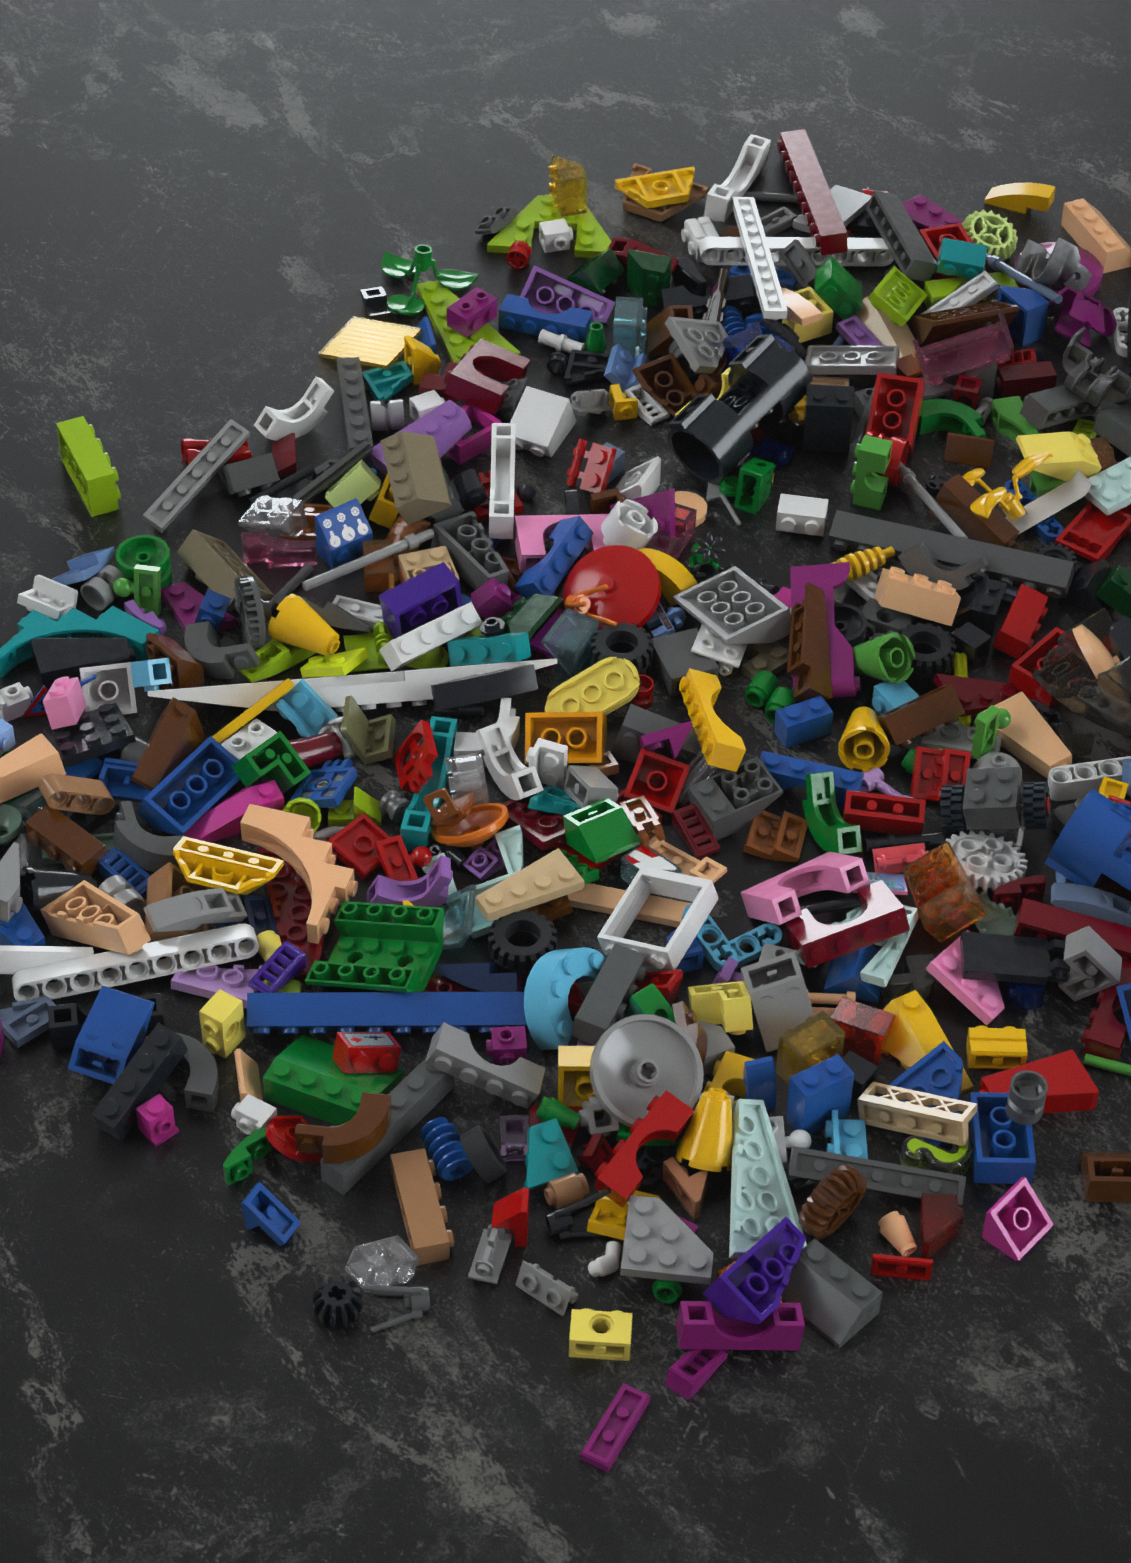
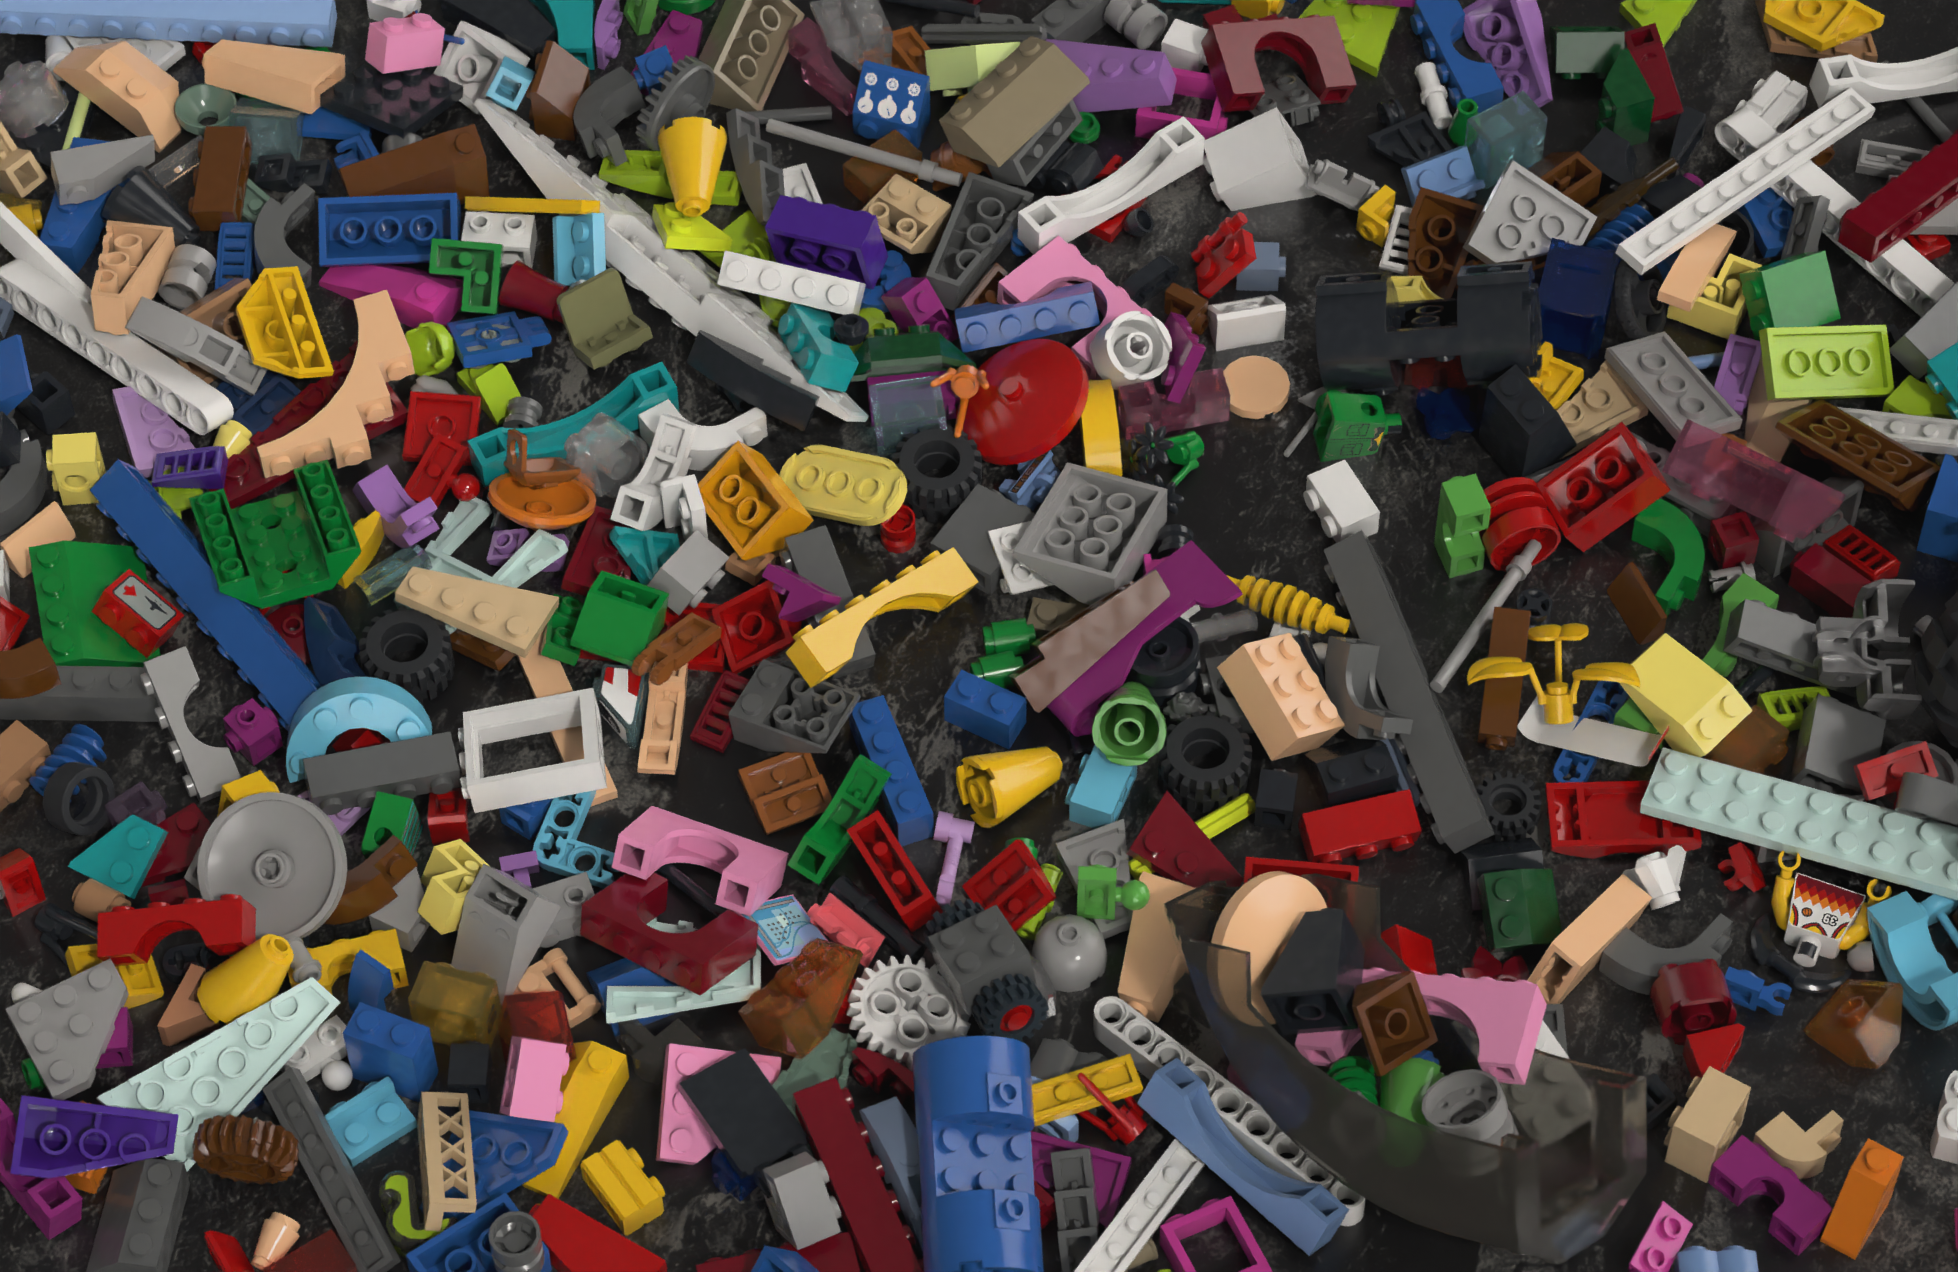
camera: 55 degrees right, 10 degrees up
medium nougat beam [38,774,115,815] -> none
red piece [394,720,438,794] -> none
green cone [535,1096,580,1130] -> none
reddish brown brick [877,684,965,748] -> none
none -> bright pink brick [500,1036,569,1122]

